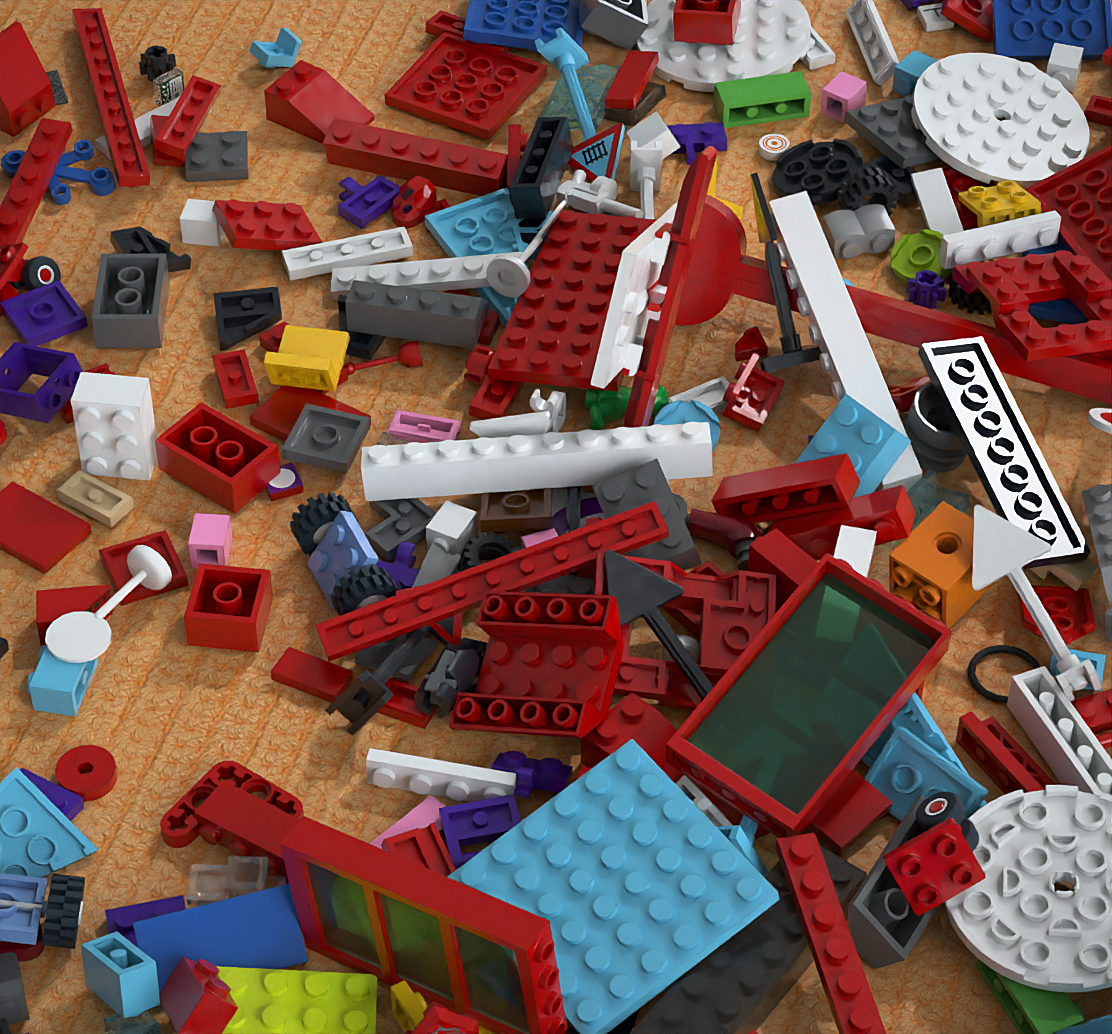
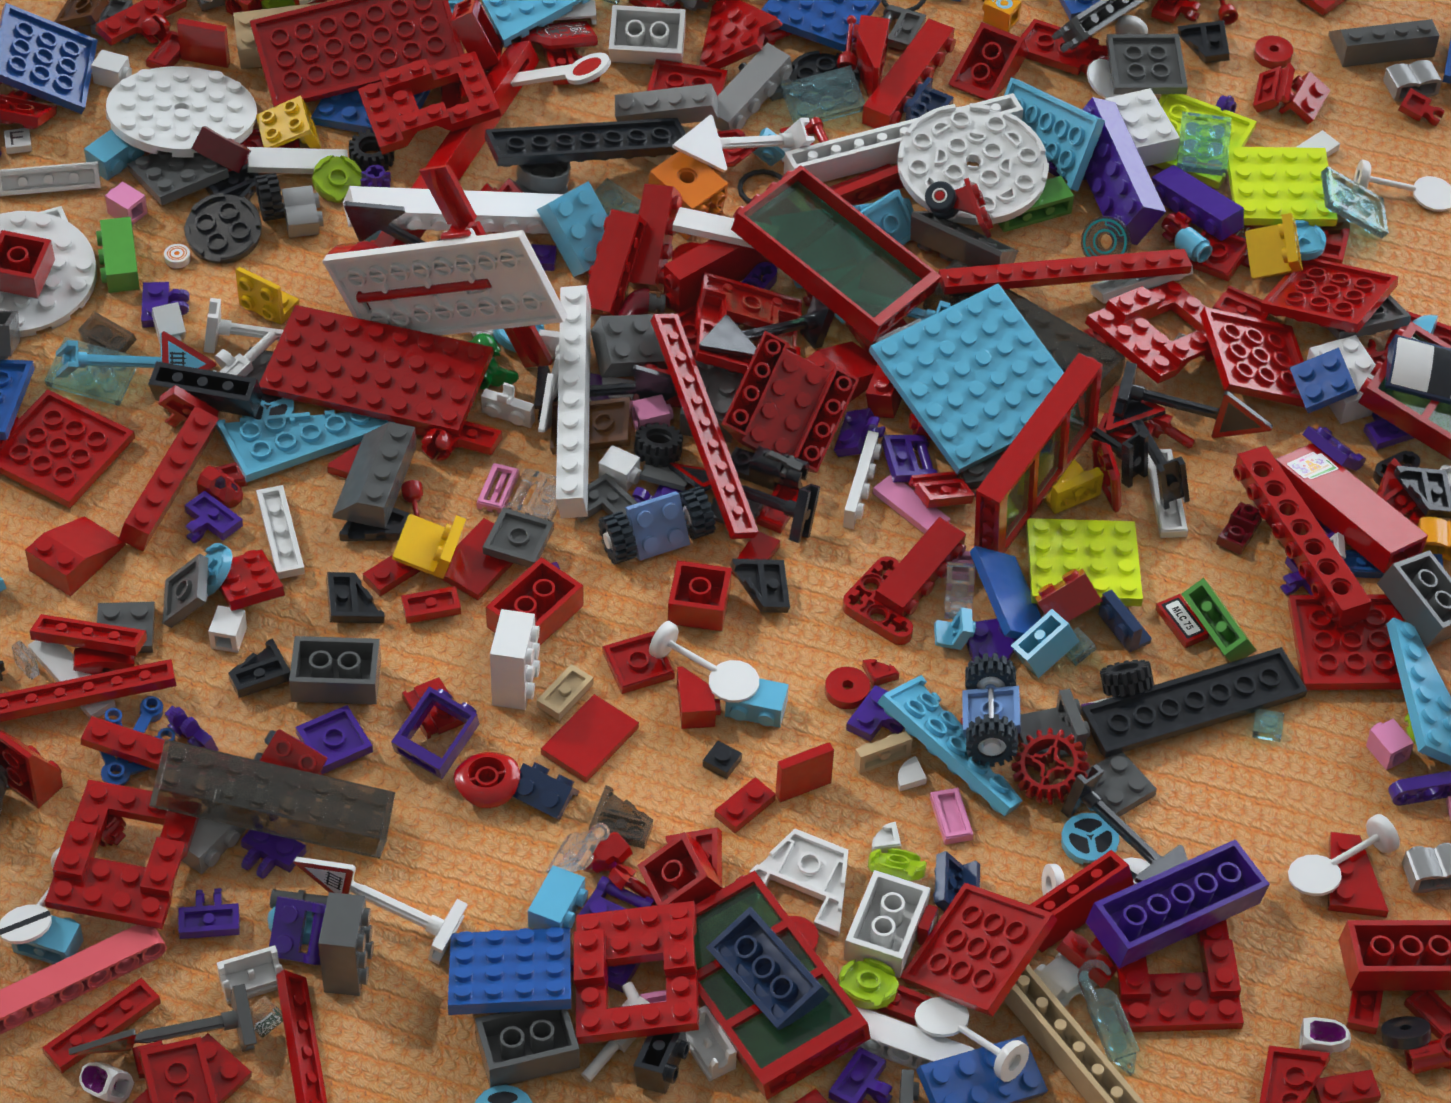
camera: 90 degrees left, 5 degrees up
bright pink brick [188,513,233,568] -> none
white plate [331,252,522,300] -> none
white piece [486,200,567,298] -> none
red tile [604,51,659,109] -> none
white plate [939,210,1061,269] -> none
none -> dark grey plate [162,554,209,628]
none -> dark purple hinge [164,705,219,756]
none -> dark red slope [191,126,251,173]
none -> medium azure tile [204,543,233,596]
none -> black wing [730,559,790,613]
none -> red tile [862,659,900,687]
none -> medium azure bracket [934,607,976,650]

